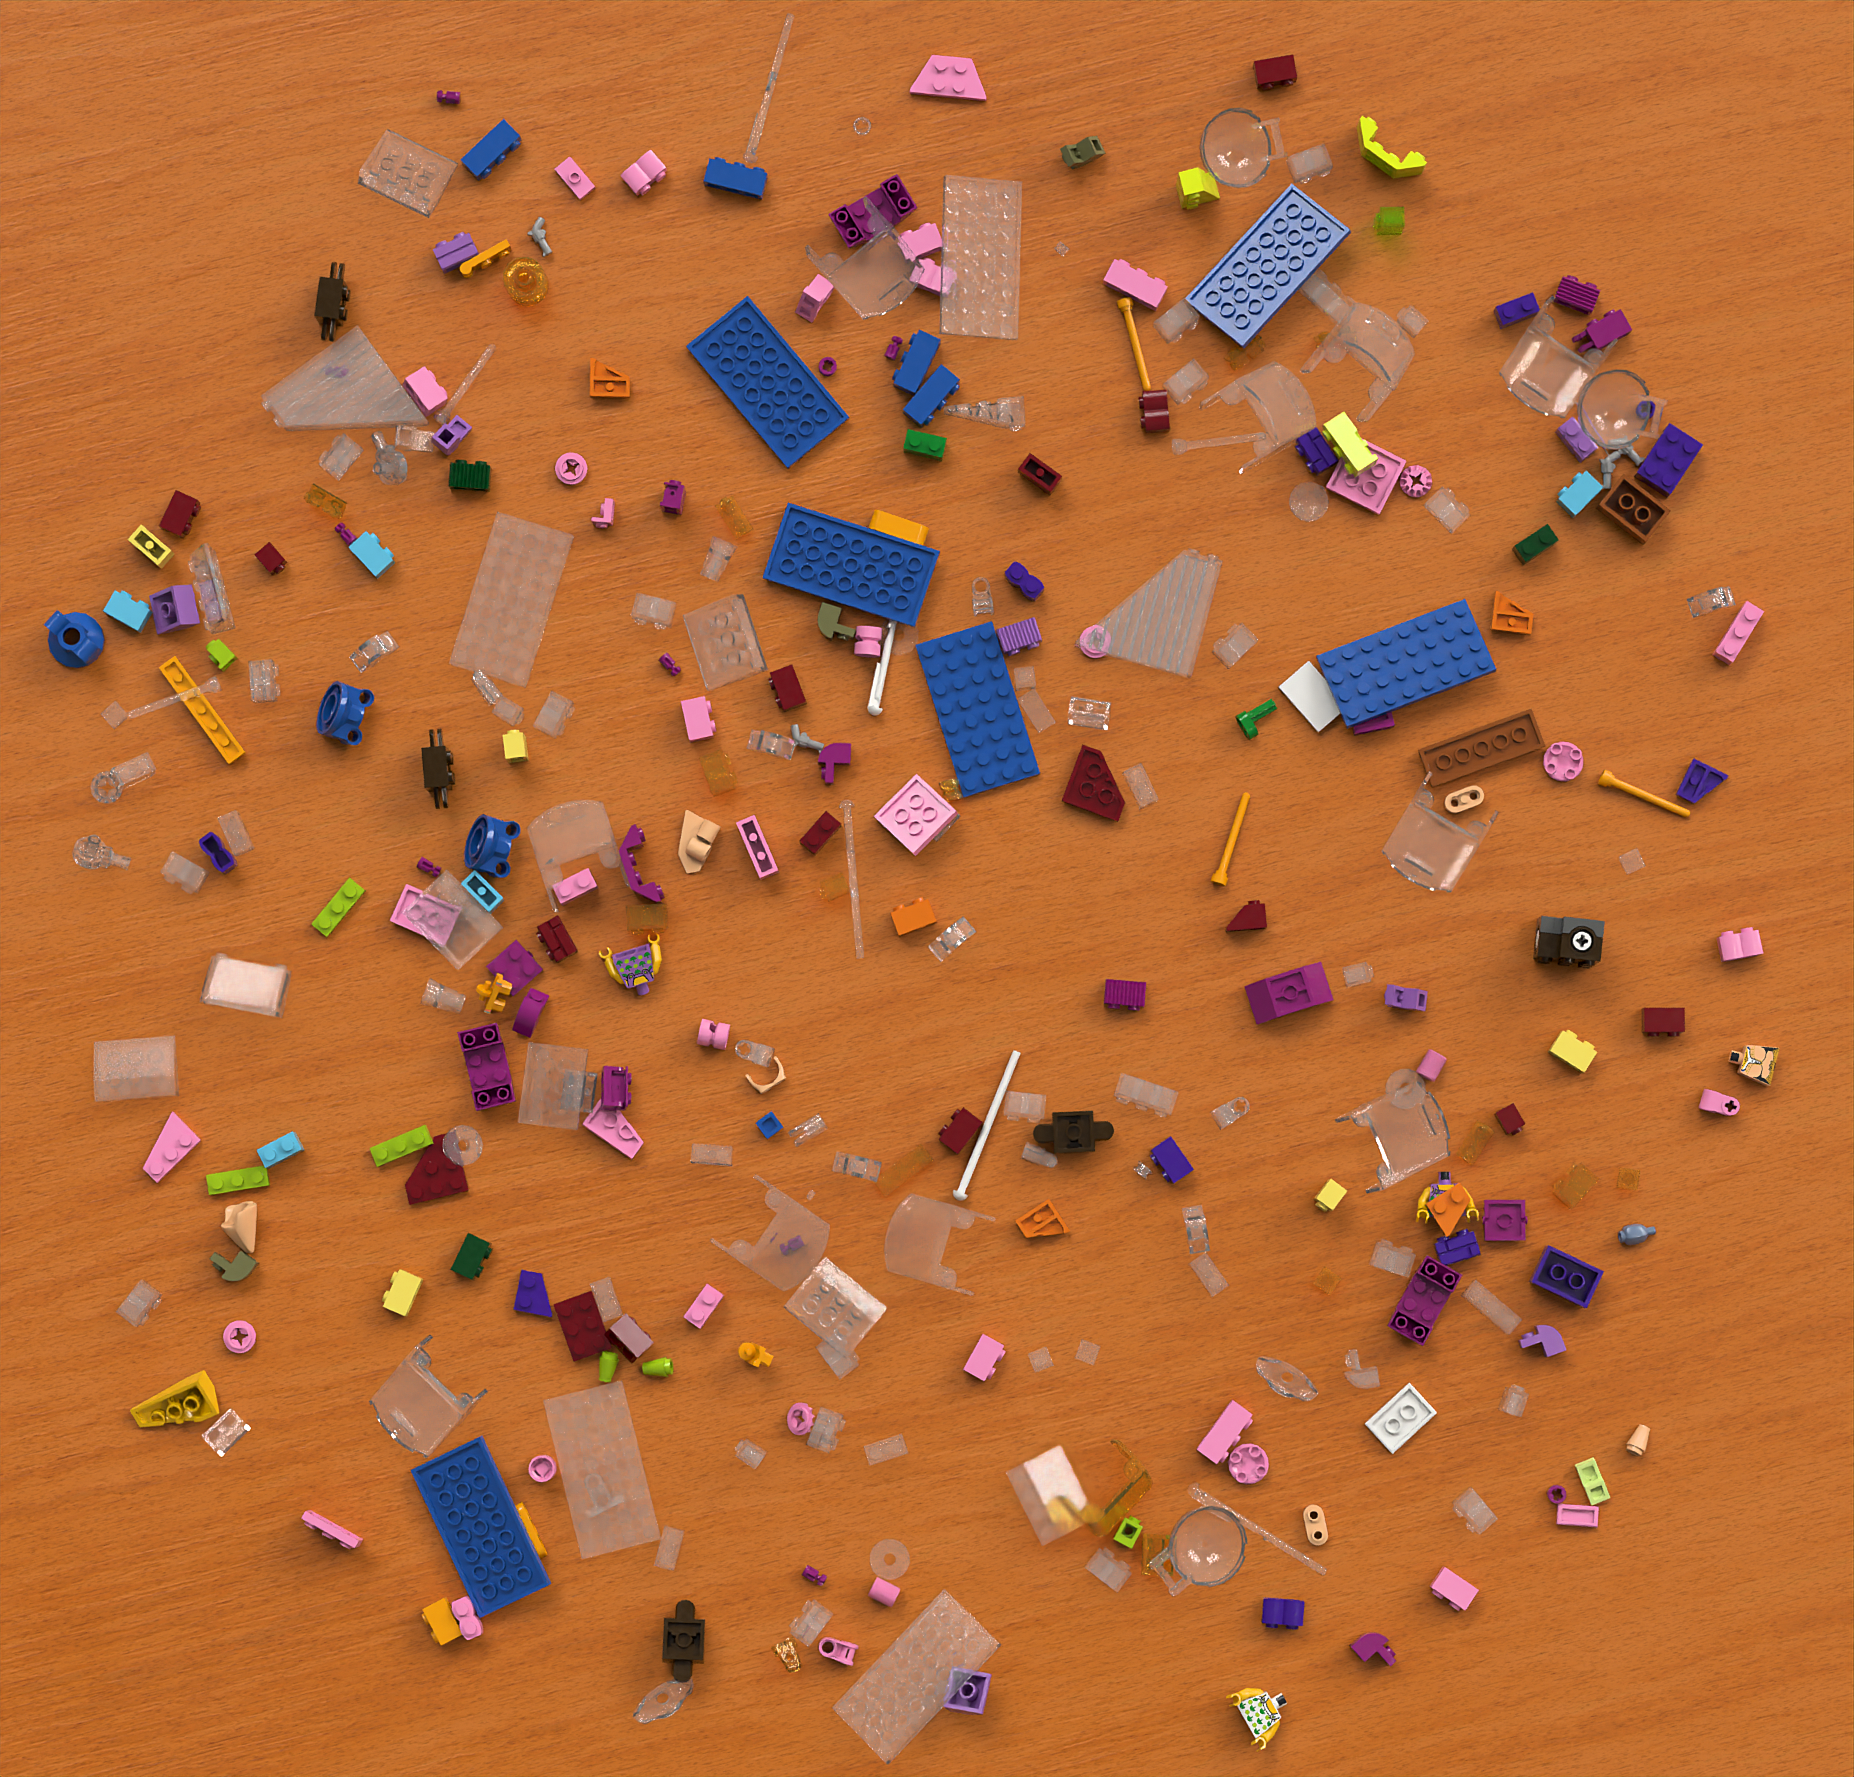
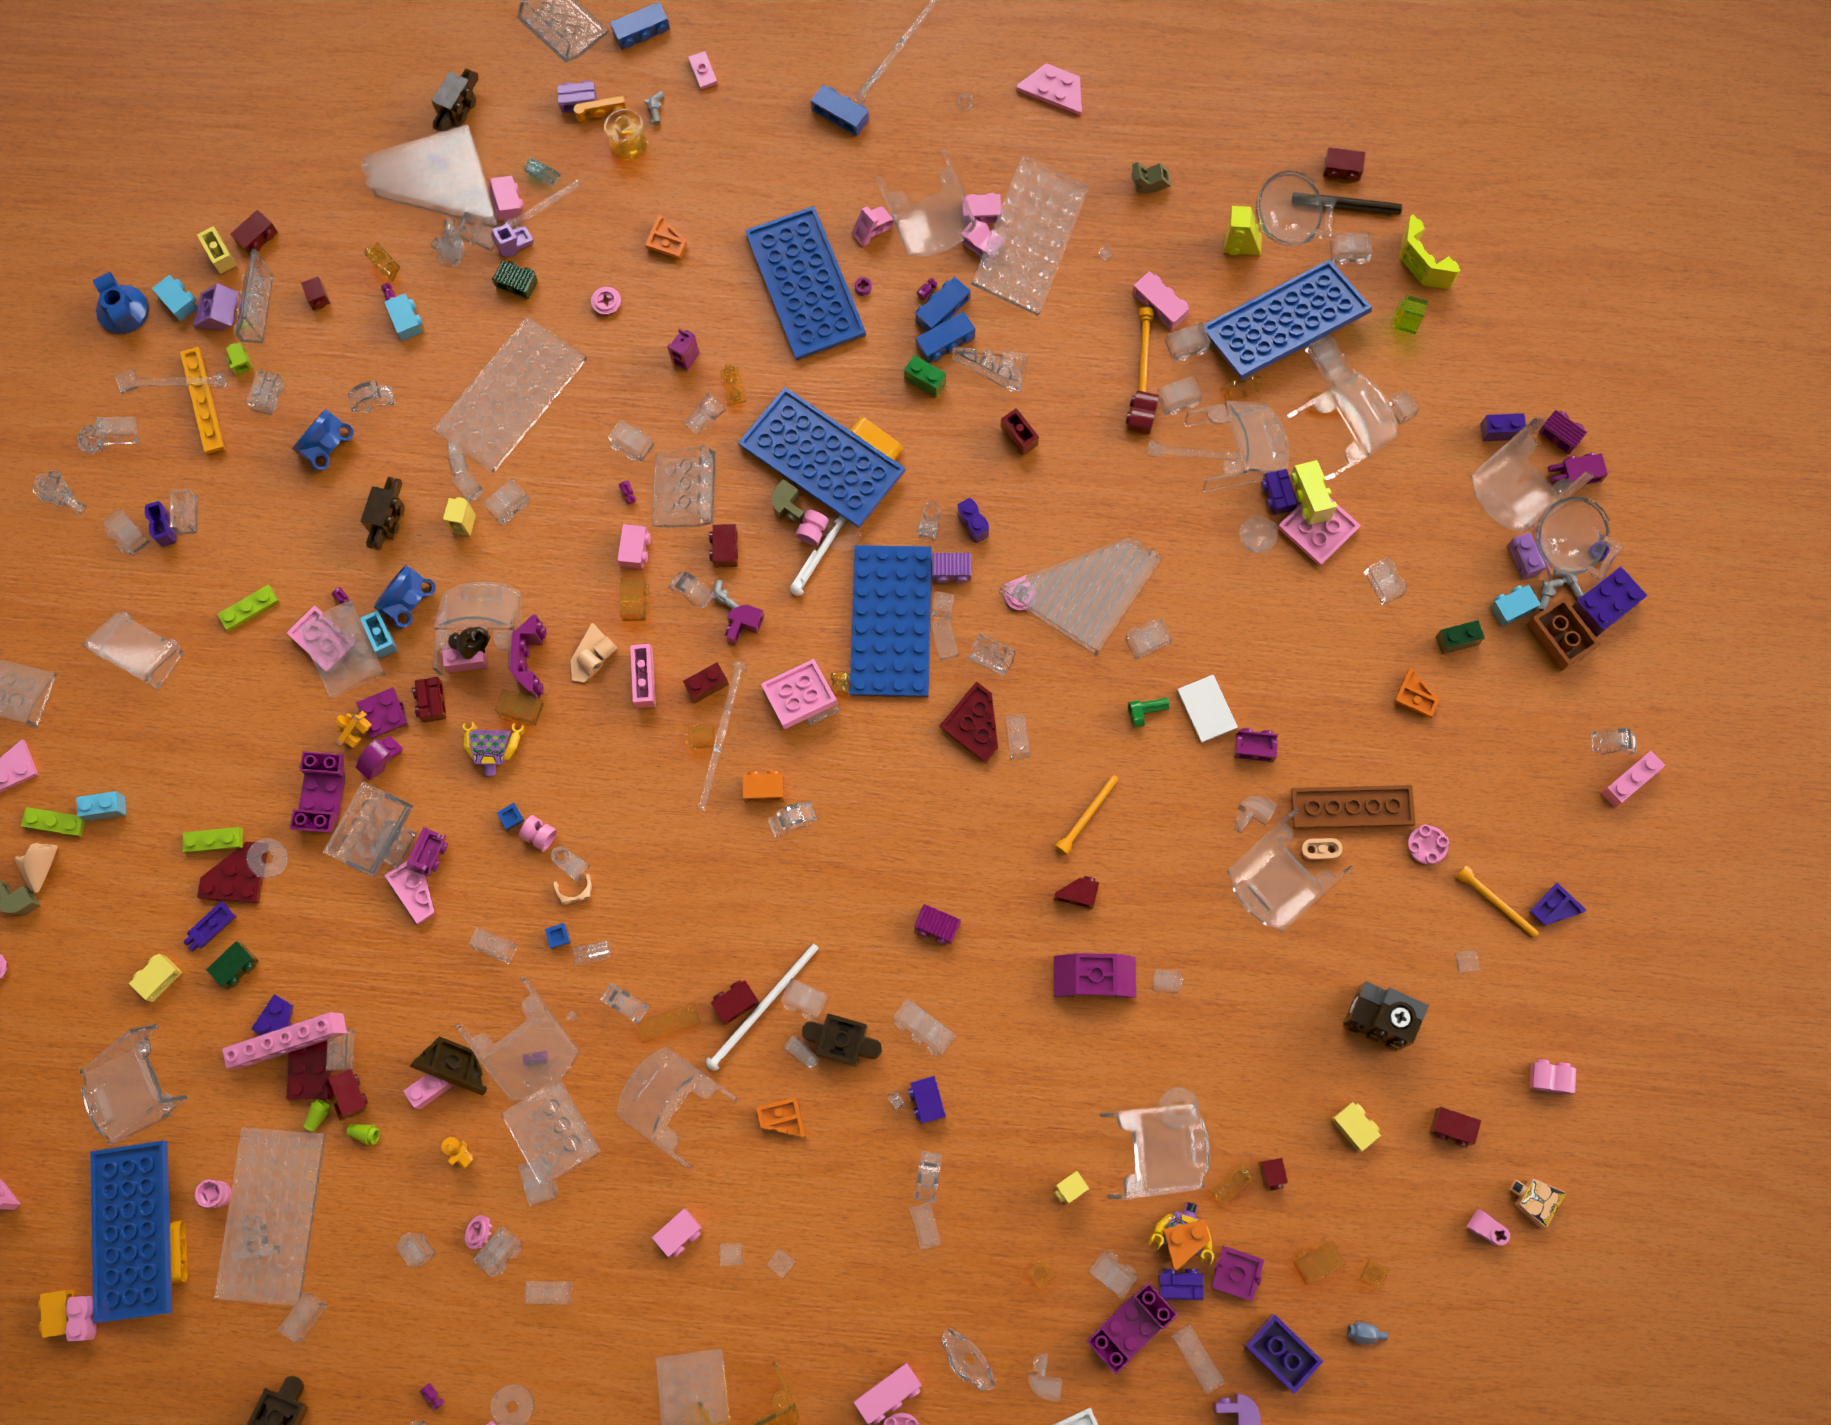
camera: 20 degrees right, 10 degrees down
clear brick [318,433,364,481] -> none
clear plant [420,978,466,1014] -> none
bright pink bracket [591,498,615,528] -> none
bright pink brick [620,150,667,196] -> none
magenta slope [828,174,917,248] -> none
clear piece [1210,1097,1250,1130] -> none
blue plate [1316,599,1496,729] -> none
medium lavender brick [1384,984,1428,1011] -> none
bright pink gear [1400,465,1432,497] -> none
bright pink piece [1416,1049,1447,1082] -> none
none -> dark purple hinge [183,901,237,952]
none -> bright pink brick [222,1012,347,1069]
none -> dark brown wing [410,1036,487,1096]
none -> dark brown piece [448,627,490,659]
none -> blue plate [497,803,525,831]
none -> clear light blue hinge [524,158,561,186]
none -> clear brick [1234,795,1278,833]
none -> dark brown axle [1291,192,1403,215]

